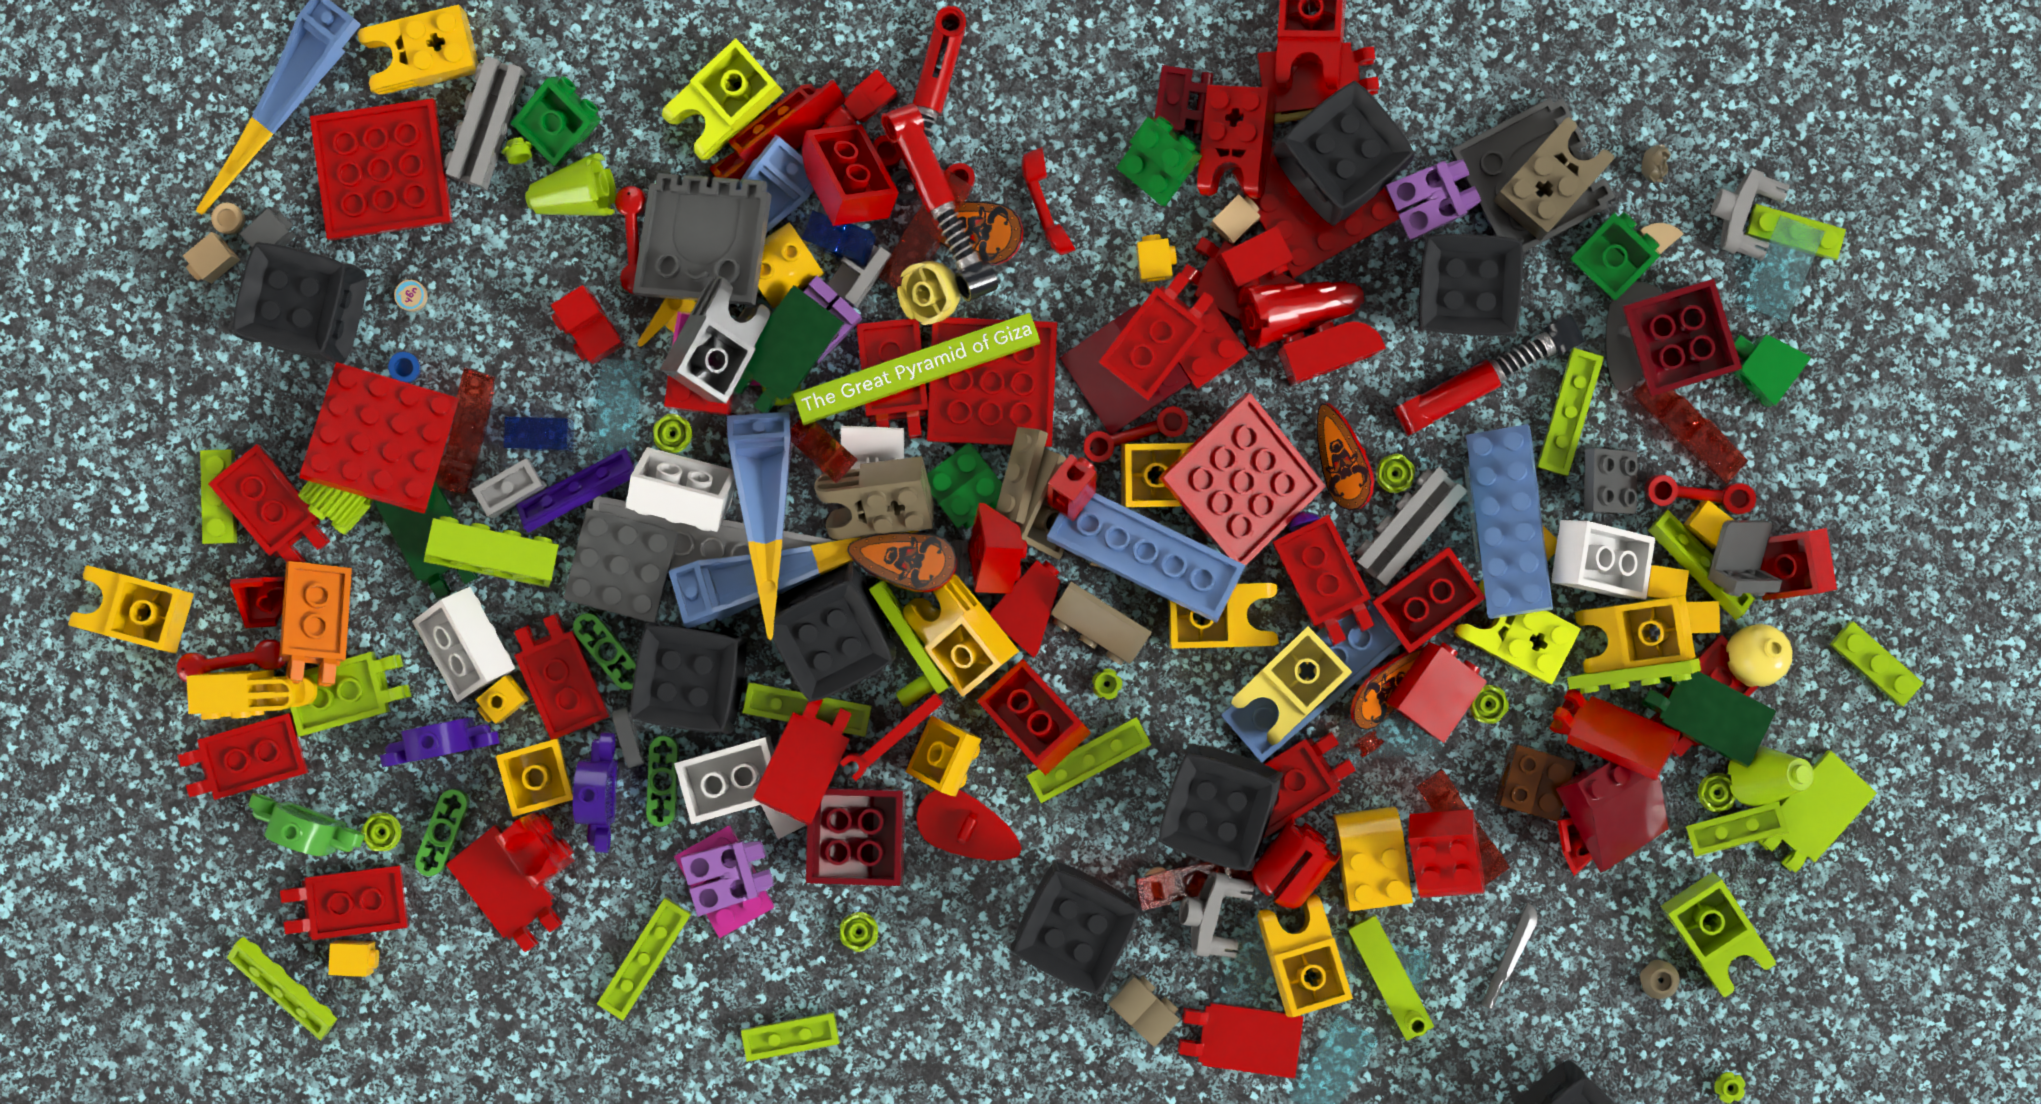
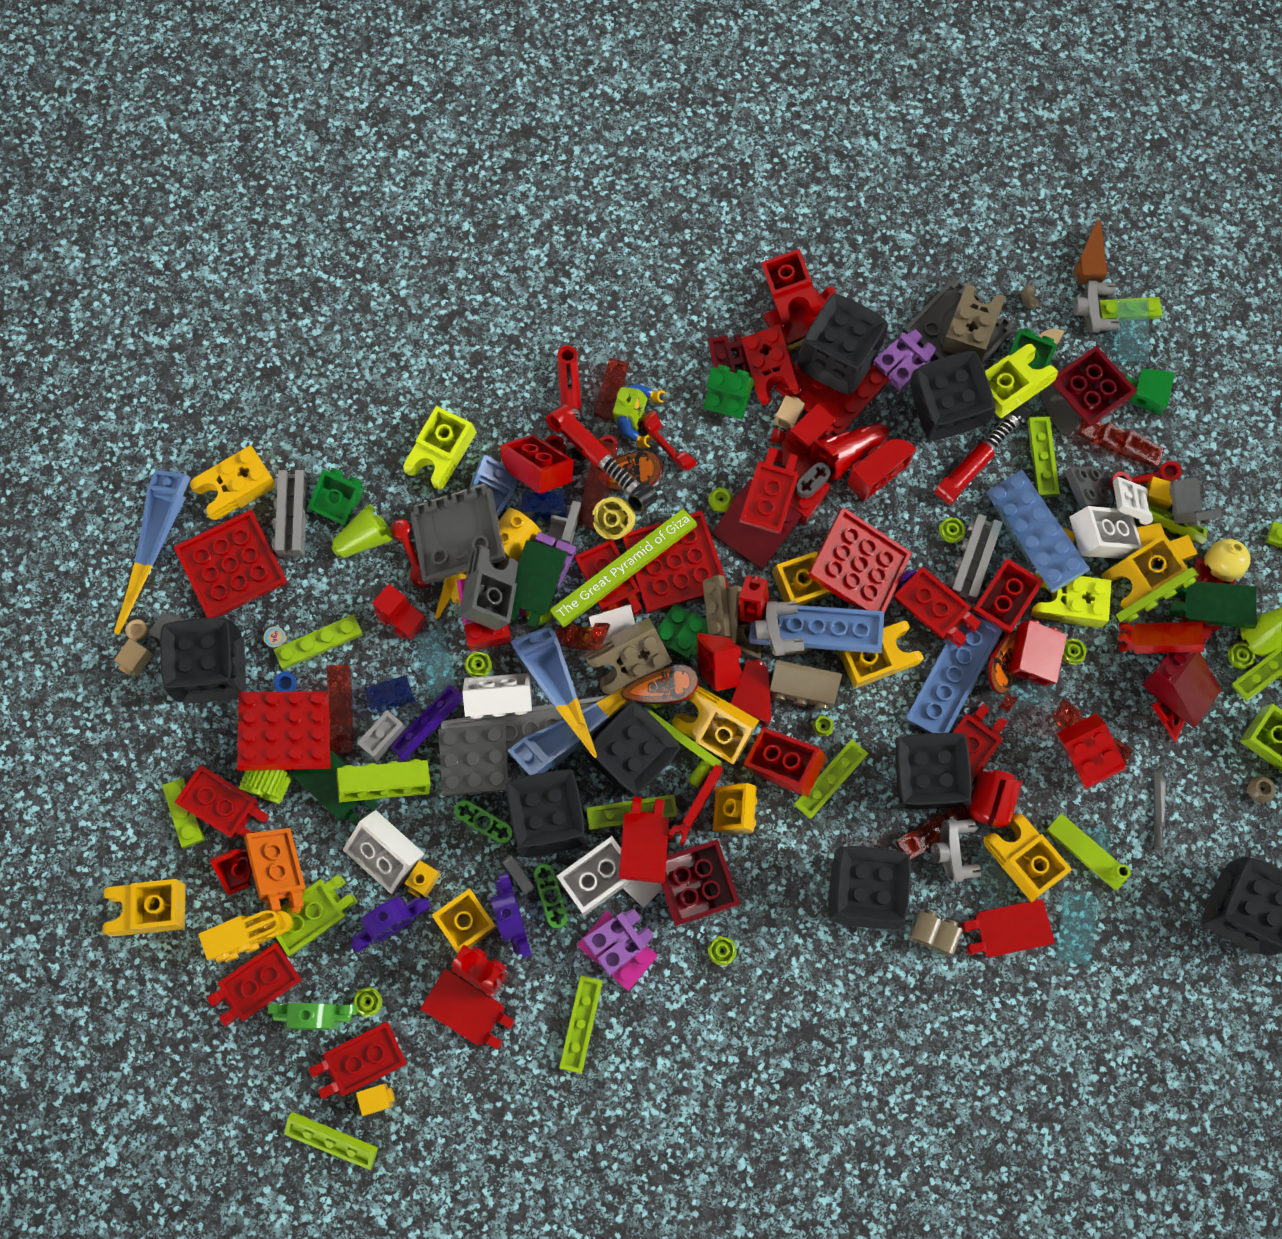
camera: 20 degrees left, 15 degrees down
red piece [176,639,287,683] -> none
bright green beam [415,788,470,876] -> none
lime plate [502,138,533,165] -> none
red tile [514,613,611,740] -> none
red wedge [709,80,845,181] -> none
lime plate [741,1011,840,1062] -> none
red piece [821,69,898,129] -> none
red shield [916,789,1022,861] -> none
red piece [1083,406,1189,462] -> none
yellow brick [1136,234,1177,283] -> none
light yellow brick [1231,626,1352,746] -> none
shield [1317,403,1374,511] -> none
yellow brick [1333,806,1413,911] -> none
reddish brown brick [1494,743,1575,822] -> none
red slope [1760,528,1837,601] -> none
none -> lime plate [273,614,363,670]
none -> clear red plate [594,358,629,421]
none -> torso [613,384,666,449]
none -> lime plate [708,487,734,513]
none -> light grey connector [755,600,804,656]
none -> dark grey beam [796,463,830,499]
none -> neon yellow brick [985,344,1058,418]
none -> dark orange slope [1074,220,1107,284]
none -> white plate [1113,477,1153,525]

